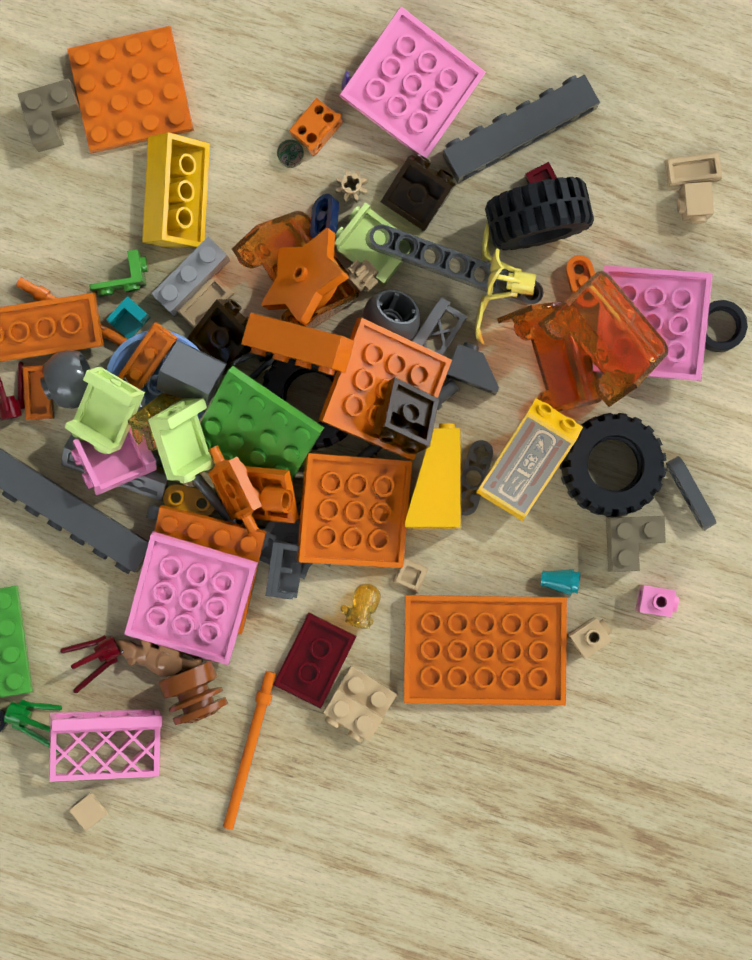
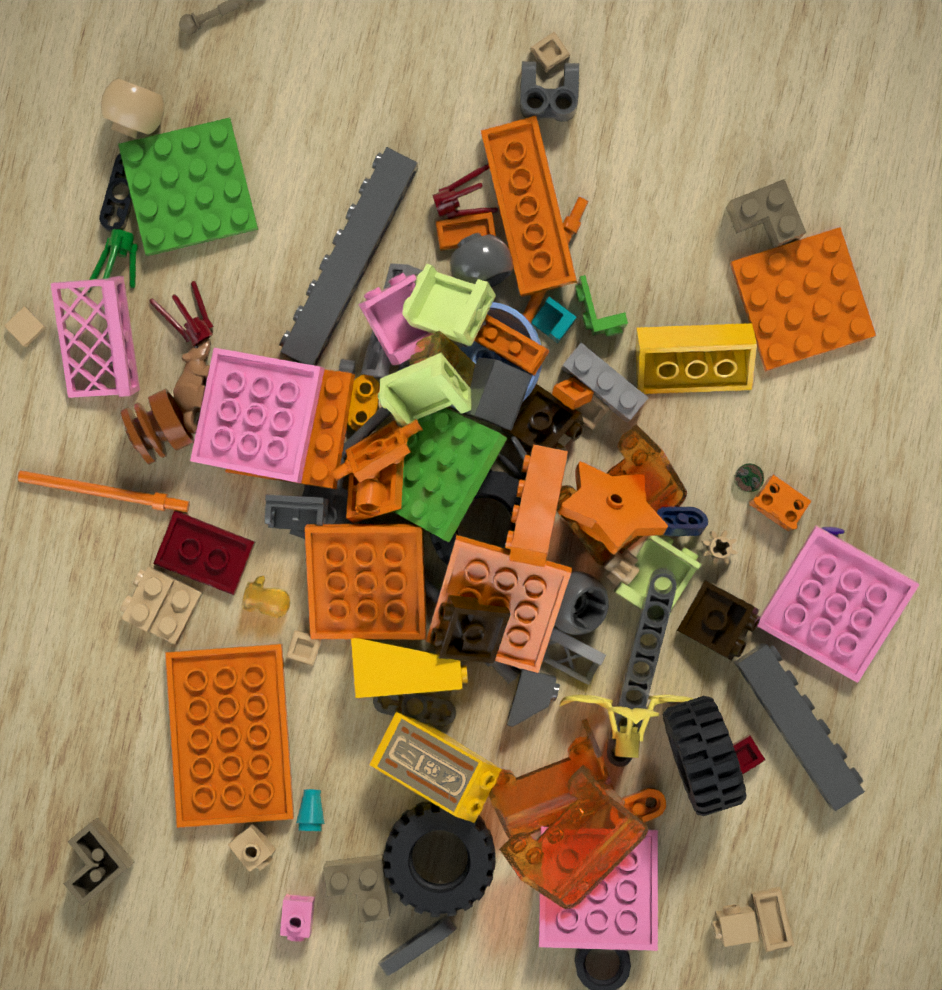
camera: 85 degrees right, 0 degrees up
none -> dark tan brick [63,818,134,906]
none -> orange plate [552,377,594,410]

